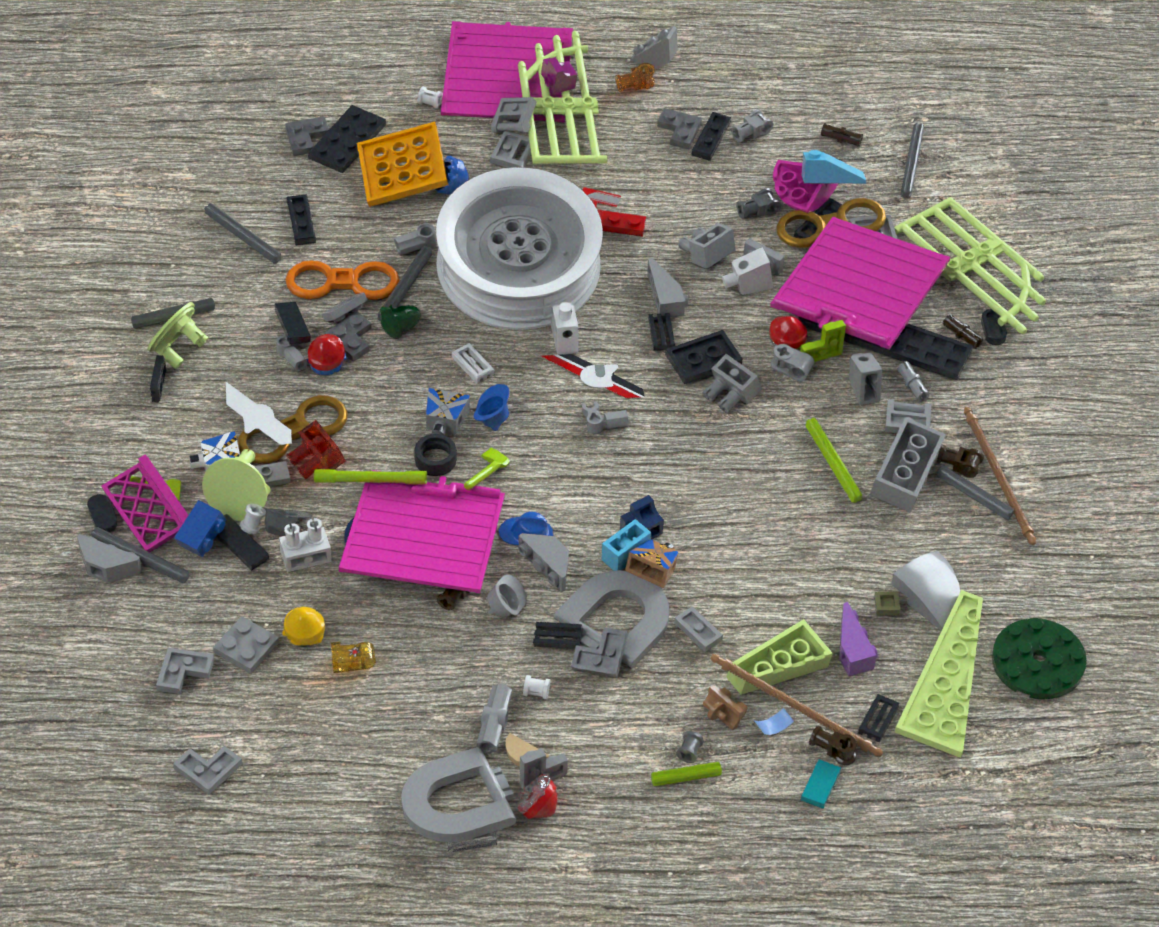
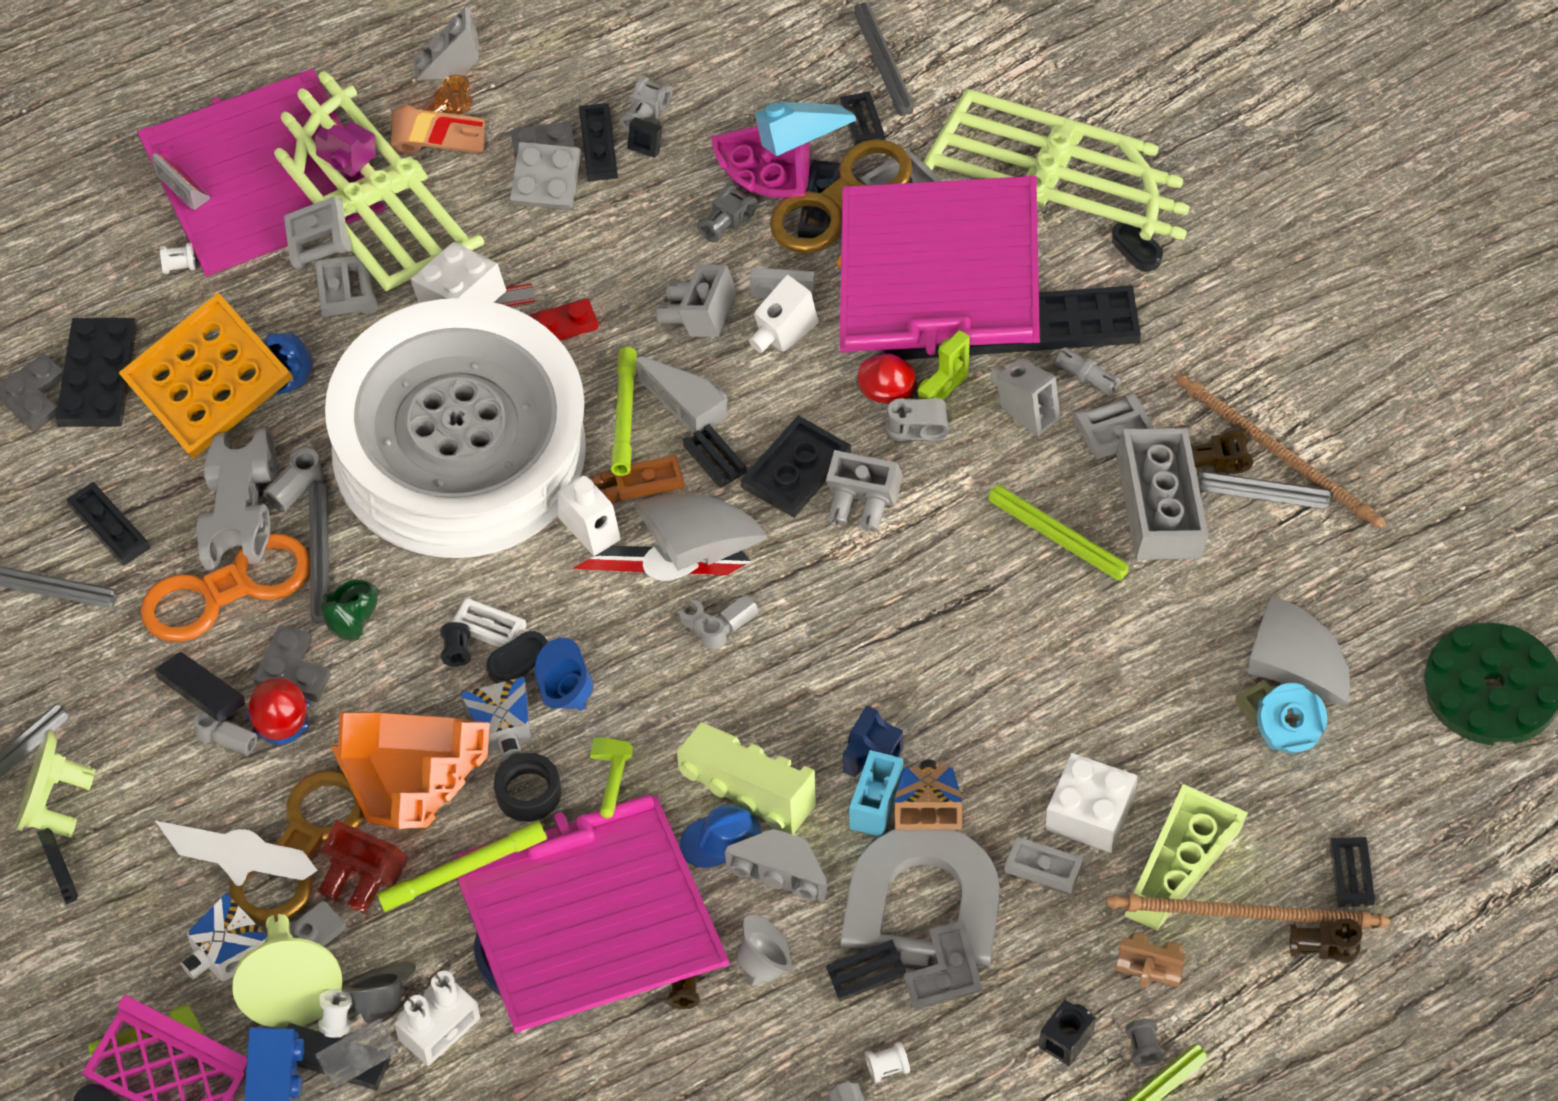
camera: 25 degrees left, 5 degrees up
light grey plate [322,293,368,323] -> none
light blue sticker [754,708,794,735] -> none
teal tile [801,759,841,809] -> none
dark brown pin [821,123,863,147] -> none
medium lavender slope [839,602,878,677] -> none
yellowish green wing [895,590,983,758] -> none
dark brown pin [943,314,983,349] -> none
none -> light grey slope [152,153,211,210]
none -> light grey piece [196,426,278,570]
none -> clear plate [315,1018,399,1089]
none -> orange panel [330,711,489,829]
none -> nougat door [390,105,485,154]
none -> white brick [410,242,506,303]
none -> black bush [440,622,471,667]
none -> black tile [486,631,548,683]
none -> light grey plate [510,142,581,210]
none -> dark orange hinge [589,455,685,505]
none -> lime piece [611,347,637,476]
none -> black tile [627,117,663,158]
none -> light grey brick [634,494,767,571]
none -> yellowish green wedge [677,722,816,835]
none -> black tile [840,91,885,146]
none -> black brick [1039,999,1095,1067]
none -> white brick [1046,753,1138,853]
none -> medium azure plate [1257,683,1327,754]

